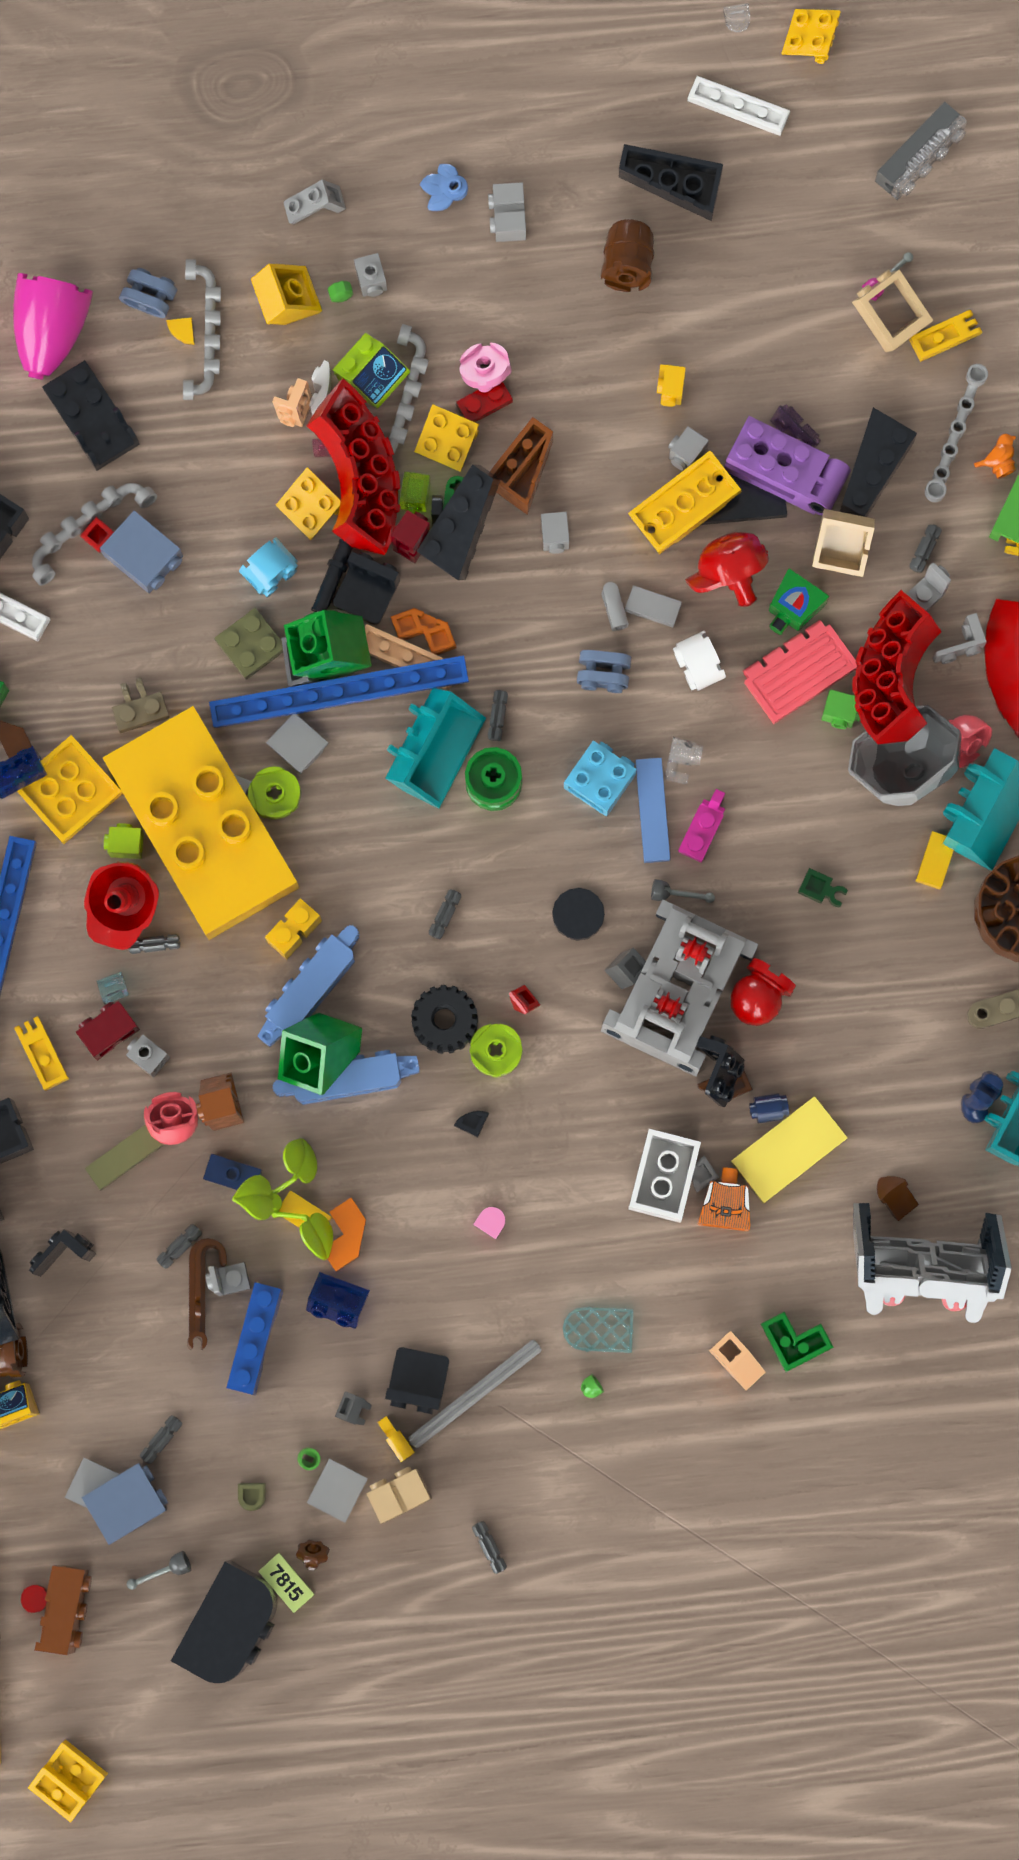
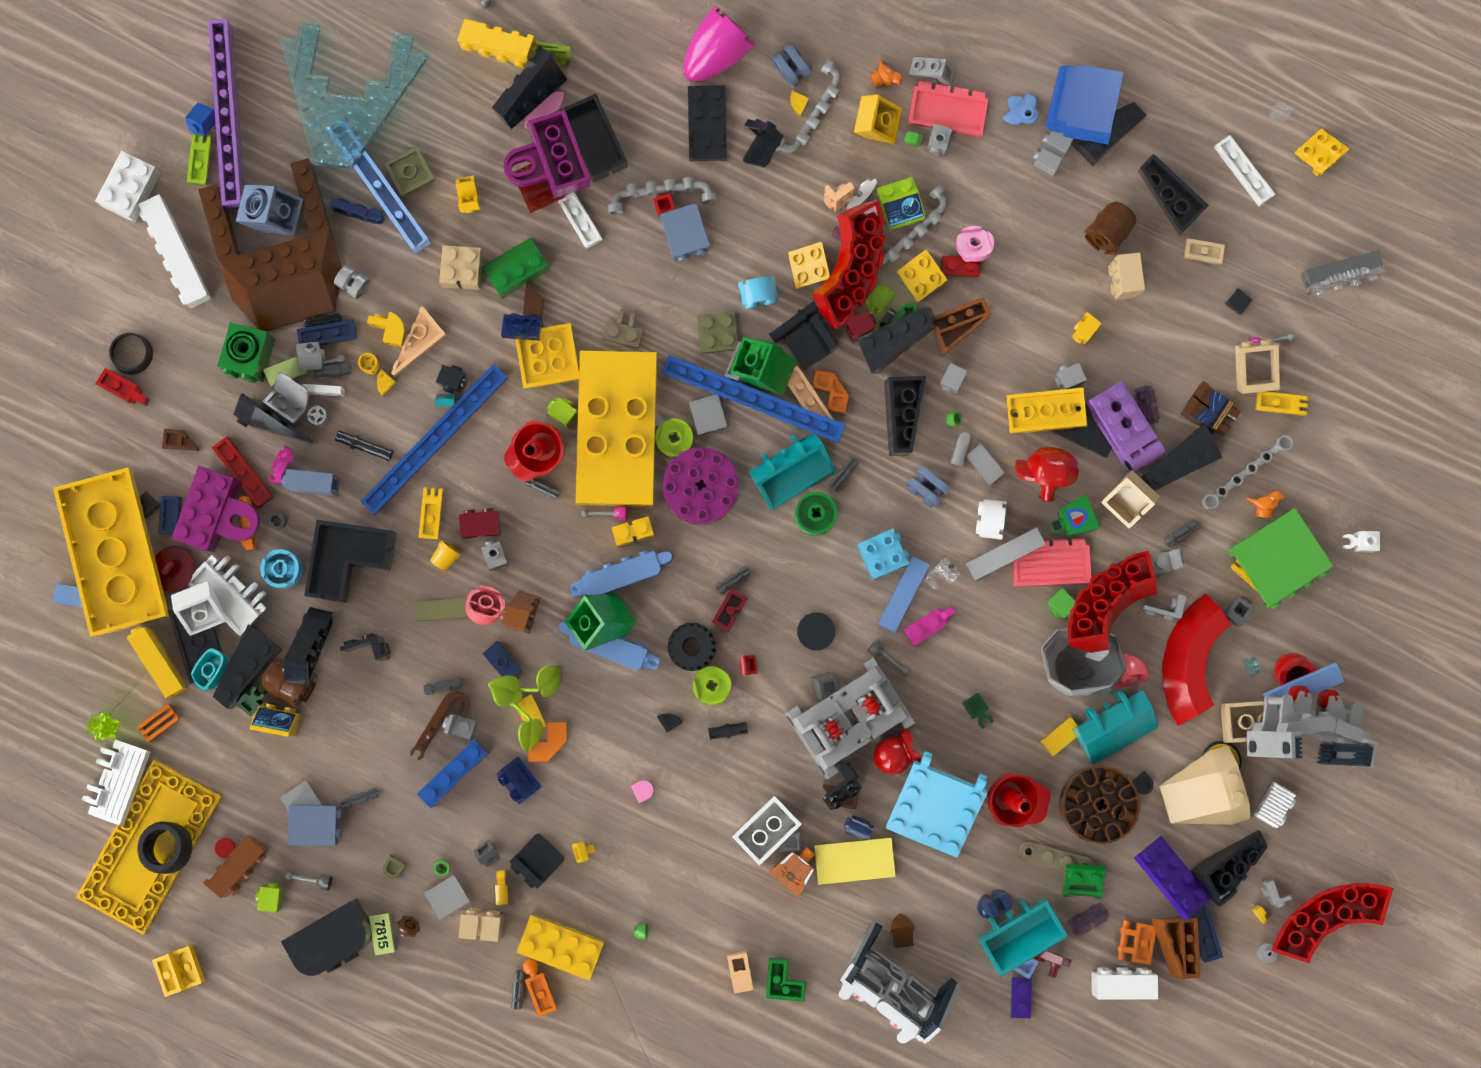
camera: 25 degrees right, 5 degrees up
clear light blue tile [97,972,129,1004] -> none
light grey axle [408,1340,542,1449] -> none
clear light blue window [563,1307,633,1353] -> none
none -> lime brick [256,882,284,912]
none -> yellow piece [430,540,462,571]
none -> yellow brick [517,913,605,981]
none -> orange plate [523,959,557,1017]
none -> yellow tile [572,841,596,863]
none -> hinge [581,506,628,521]
none -> magenta brick [663,447,739,525]
none -> black pin [708,722,748,740]
none -> dark red brick [712,589,748,633]
none -> black bracket [743,119,784,168]
none -> orange animal [870,59,902,88]
none -> black wedge [884,376,926,456]
none -> medium azure plate [885,751,988,858]
none -> coral hinge [908,81,988,137]
none -> bright green hinge [946,411,962,427]
none -> light grey slope [966,528,1046,581]
none -> red piece [987,773,1051,827]
none -> piece [1046,64,1124,145]
none -> black wedge [1071,102,1147,166]
none -> tan piece [1108,252,1145,300]
none -> hips [1180,381,1241,436]
none -> tan plate [1183,238,1225,265]
none -> black tile [1225,288,1253,315]

